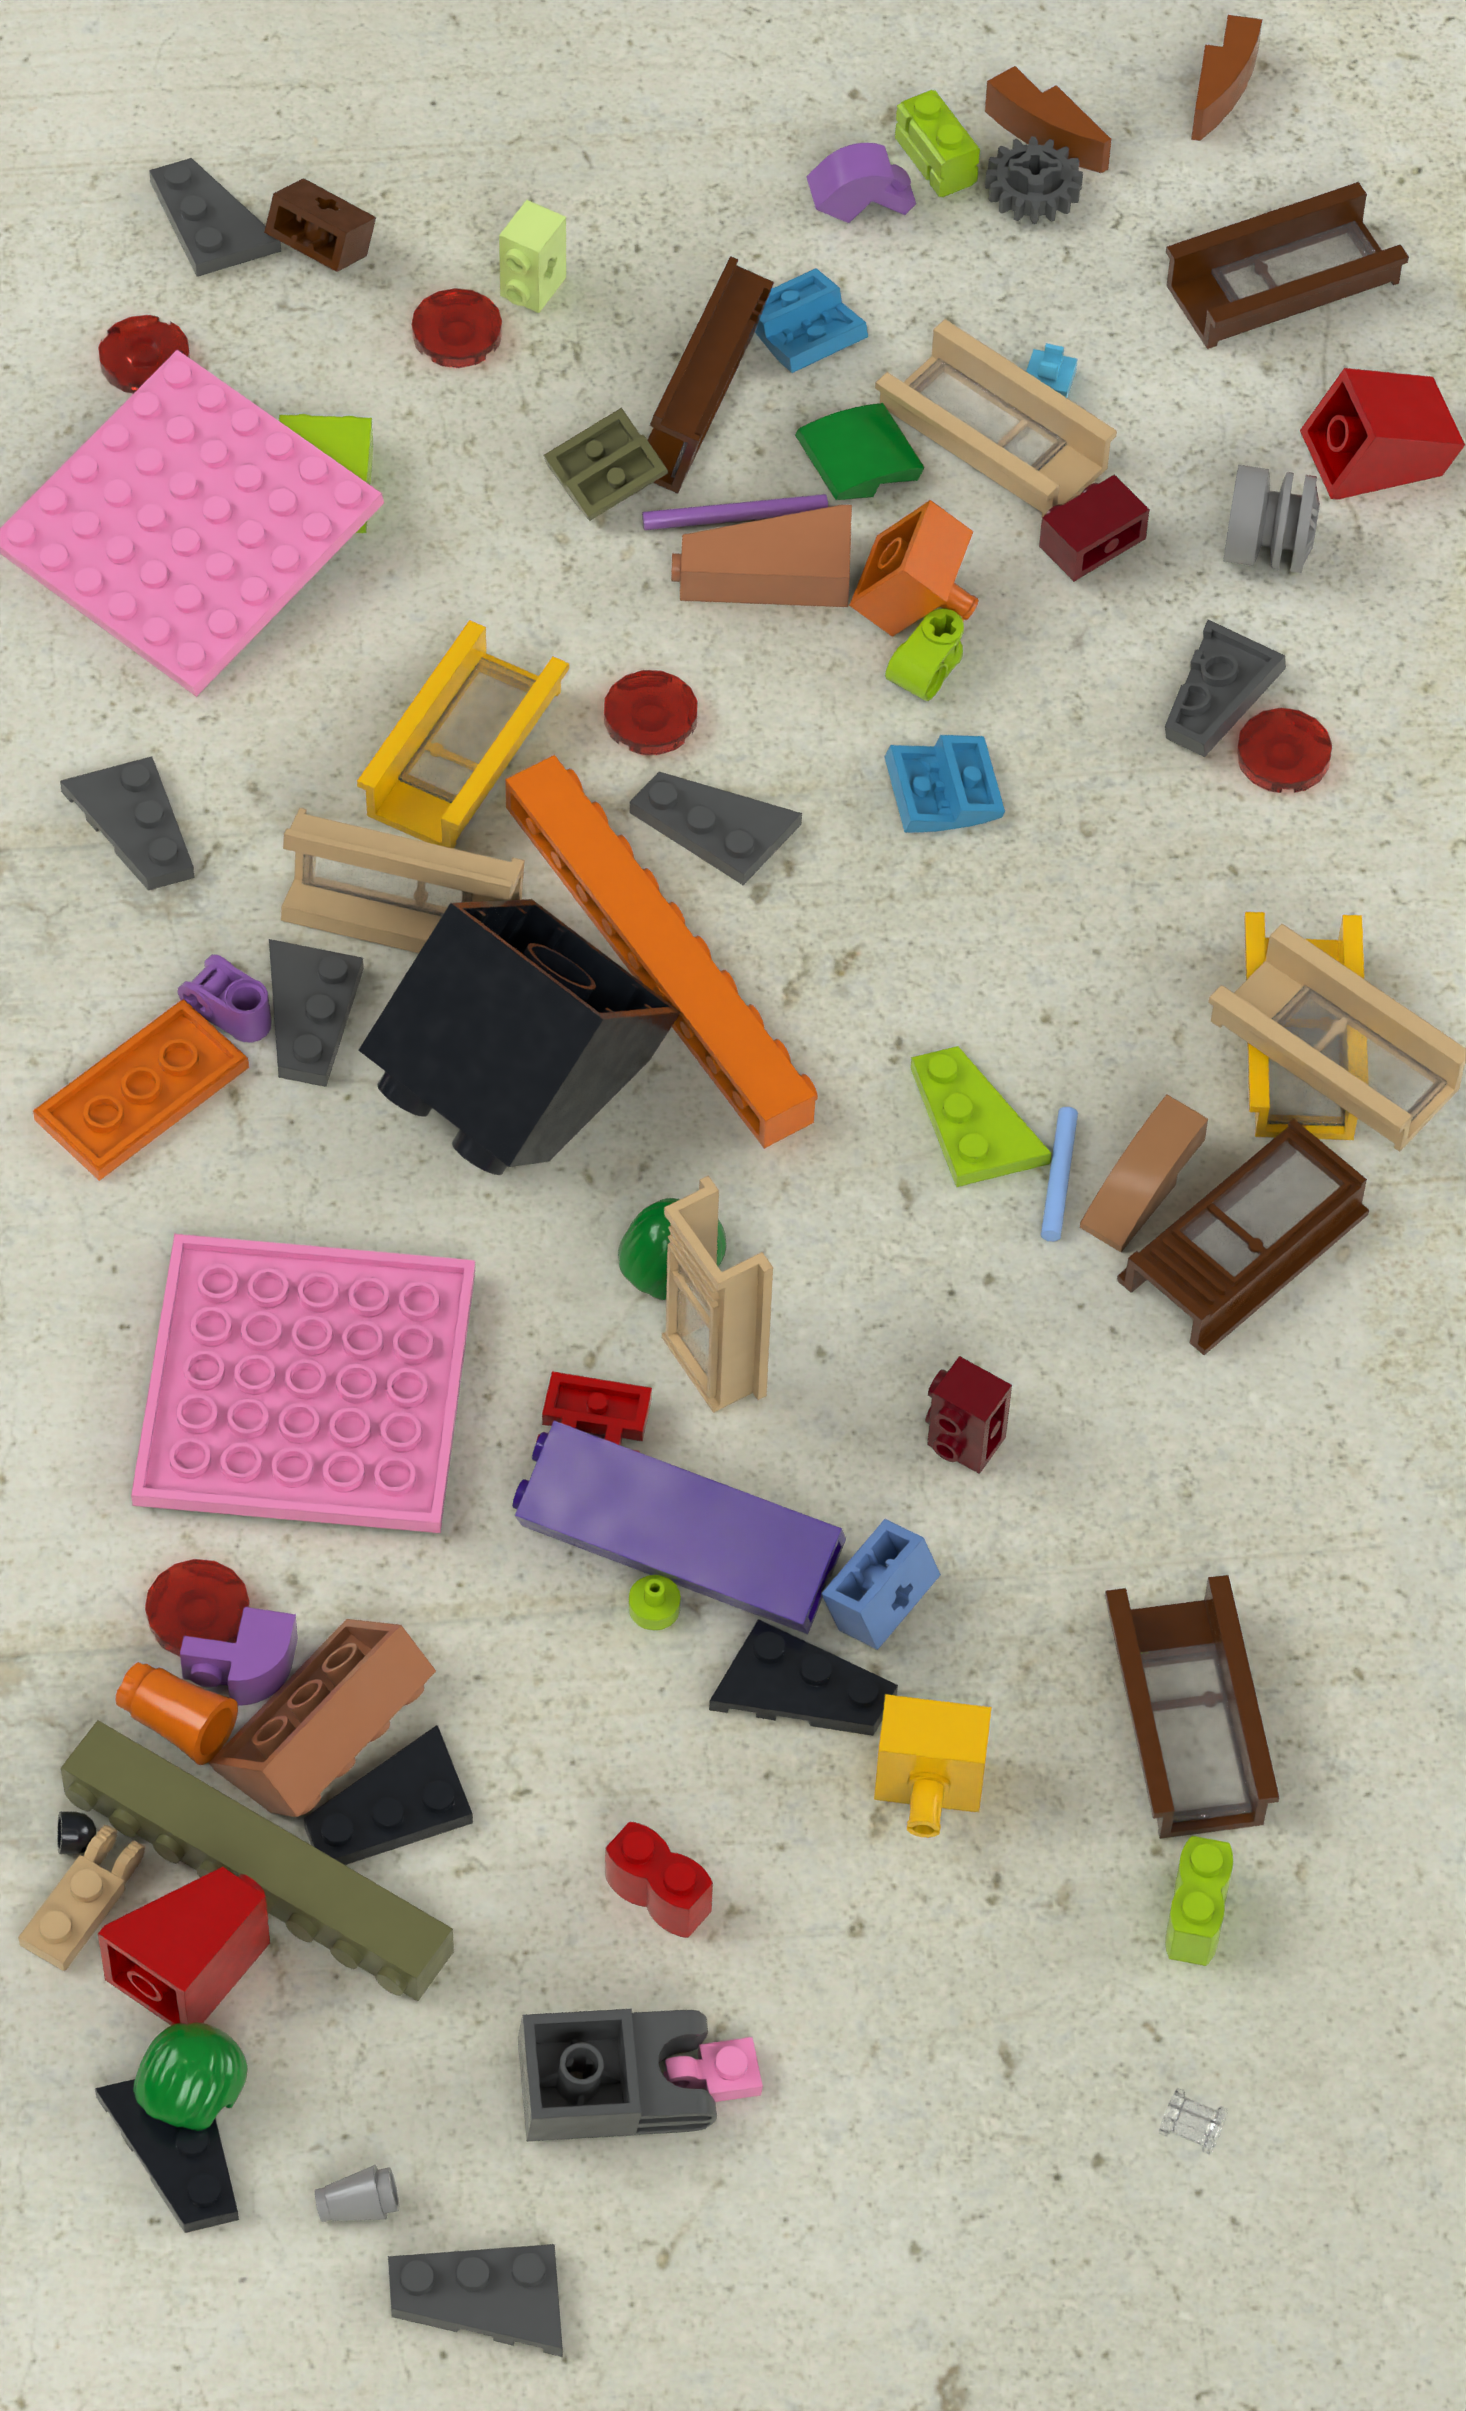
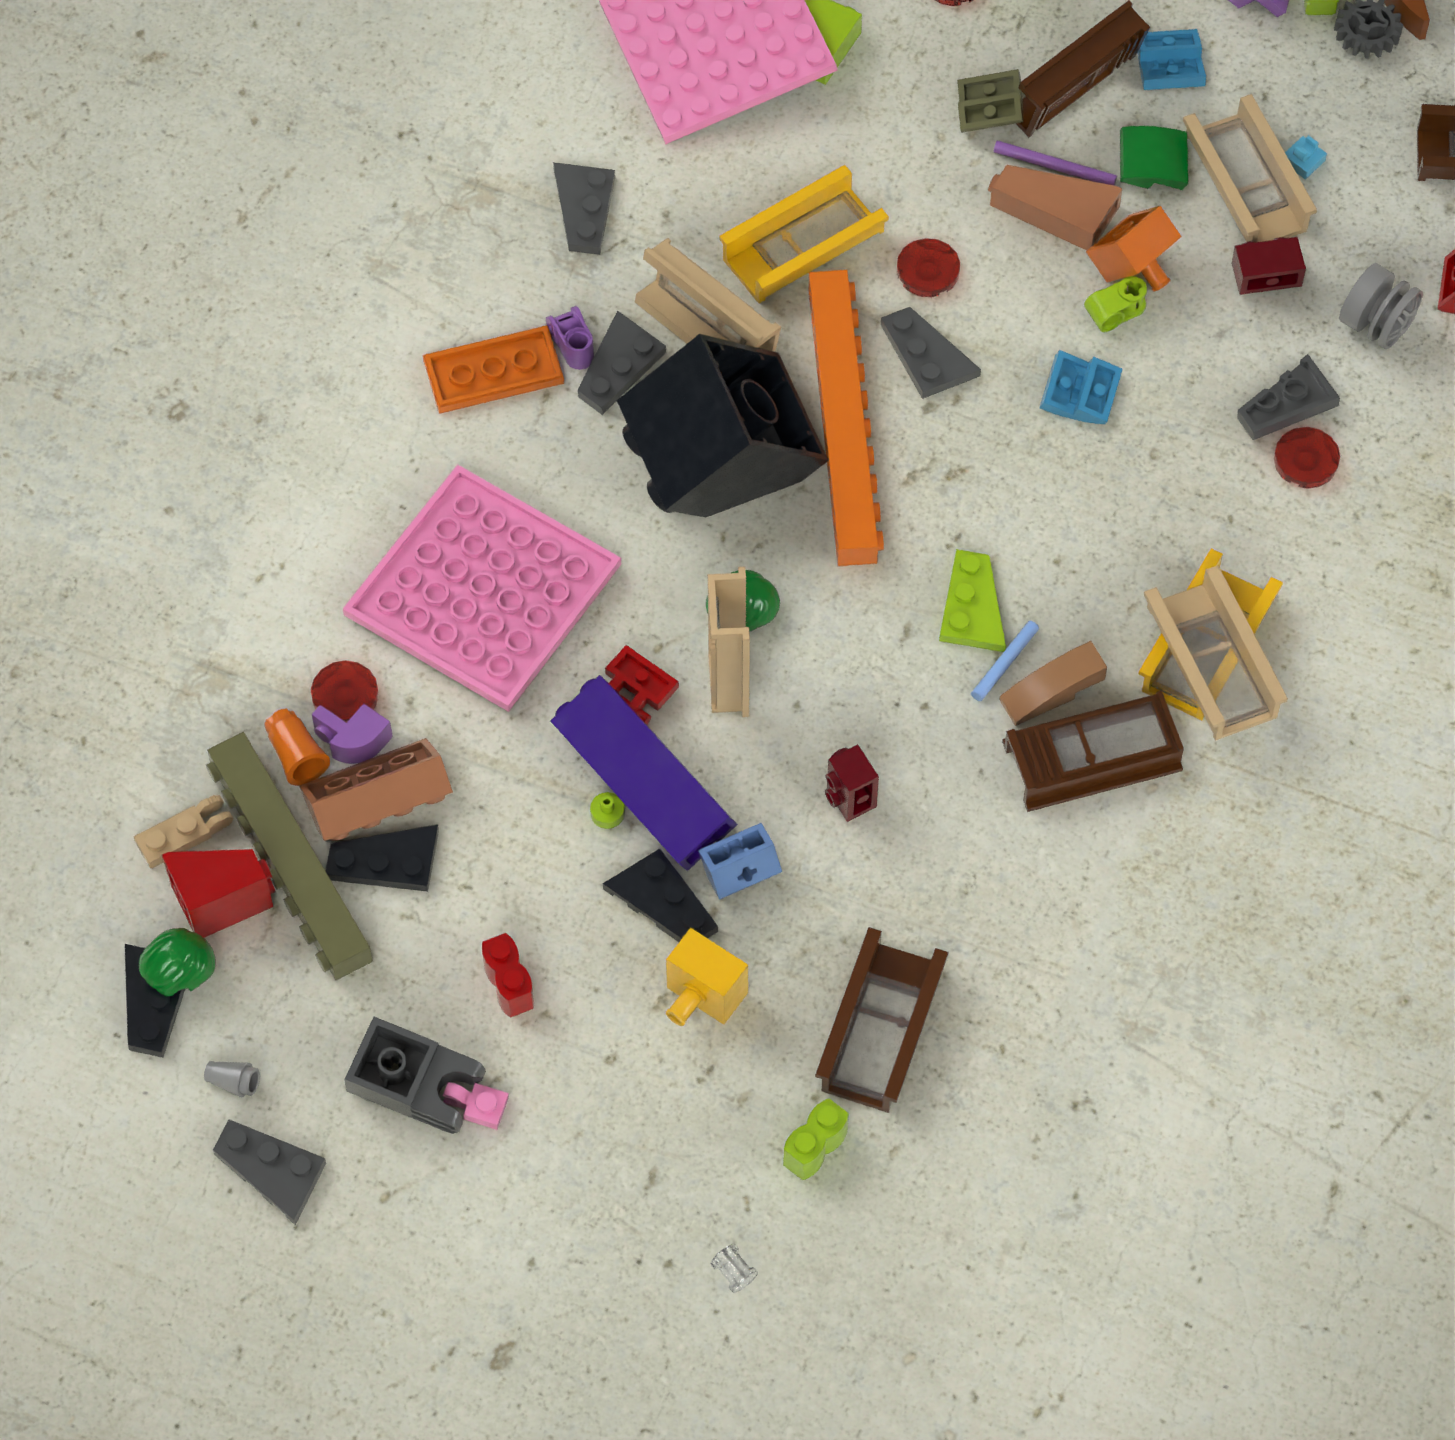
camera: 30 degrees right, 5 degrees up
black hinge [57,1811,96,1854] -> none

